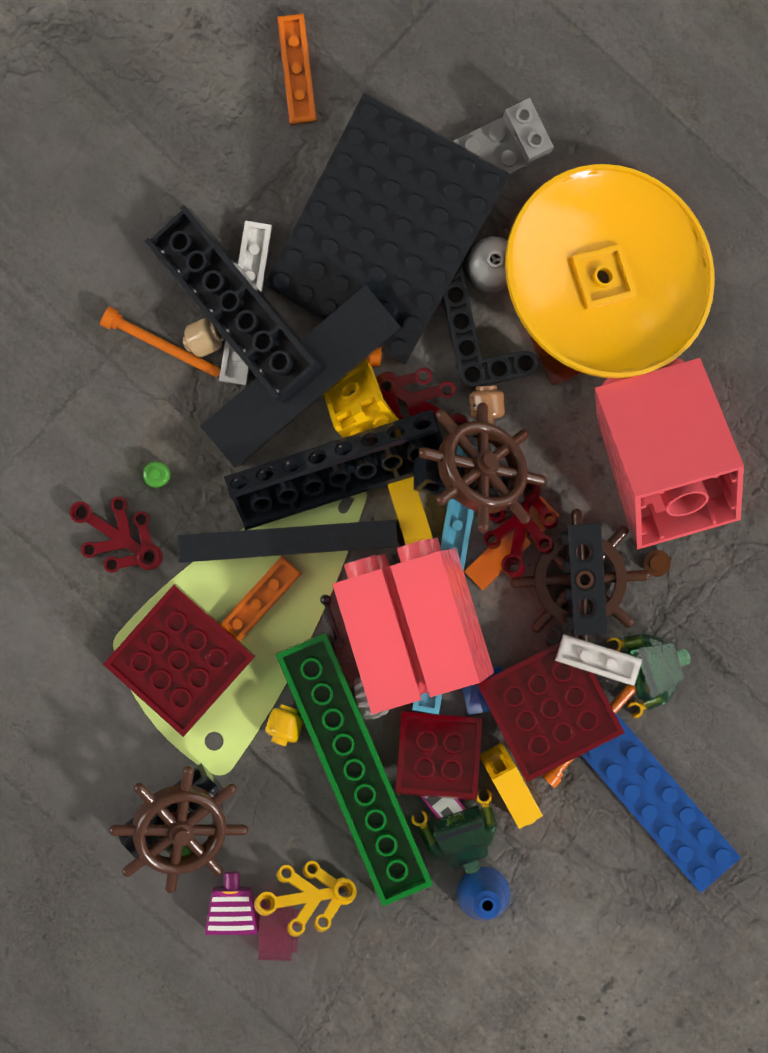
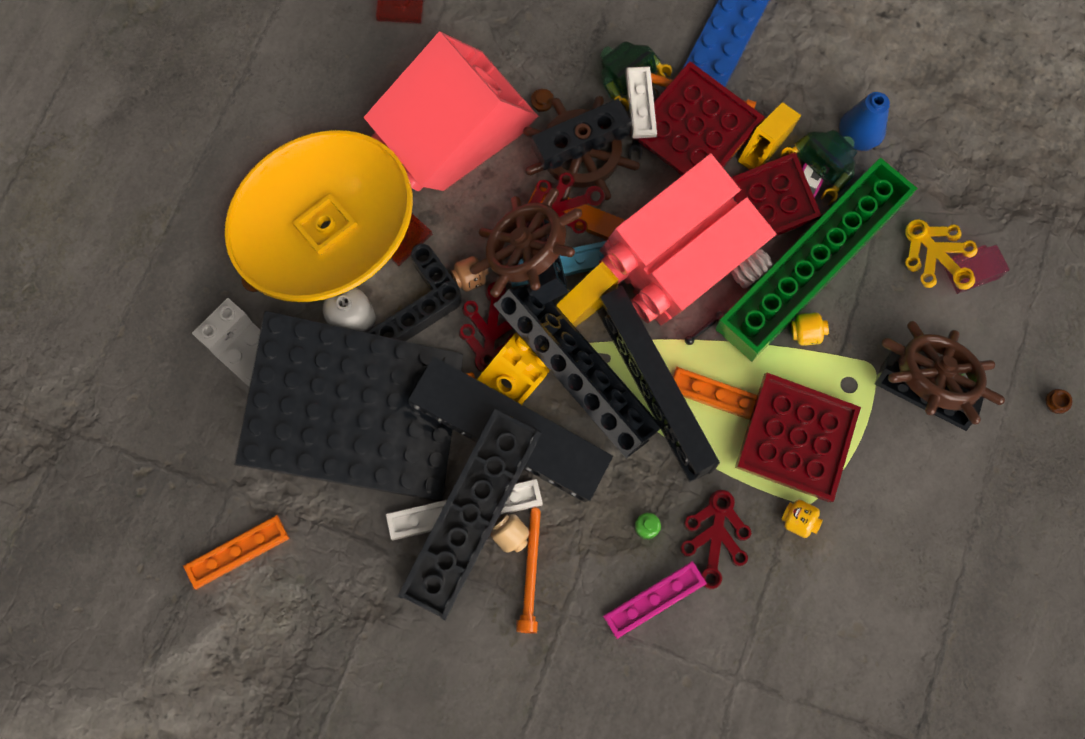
camera: 115 degrees left, 15 degrees down
magenta torso [205,871,259,935] -> none
none -> dark pink tile [603,561,707,639]
none -> yellow head [782,500,823,538]
none -> reddish brown plate [1045,389,1072,414]

